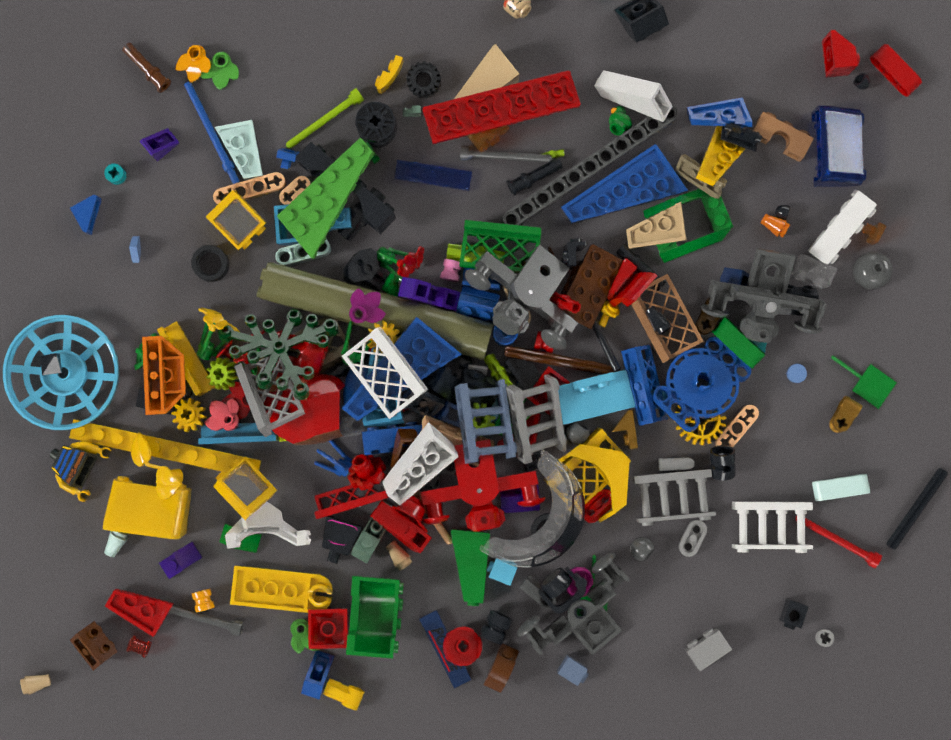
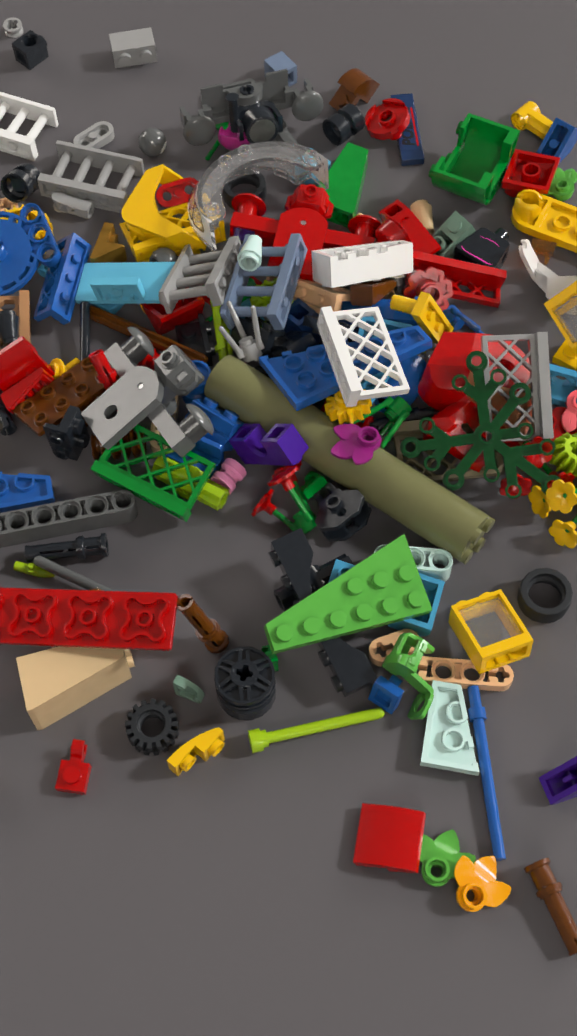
camera: 155 degrees left, 25 degrees down
clear blue tile [394,159,472,191] -> none
none -> red plate [55,739,92,795]
none -> reddish brown pin [177,594,229,654]
none -> light grey plant [219,301,265,362]
none -> light aqua cone [237,235,262,271]
none -> red slope [353,803,426,873]
none -> bright green piece [382,633,435,720]
none -> yellow piece [390,292,454,348]
none -> clear orange tile [531,238,556,266]

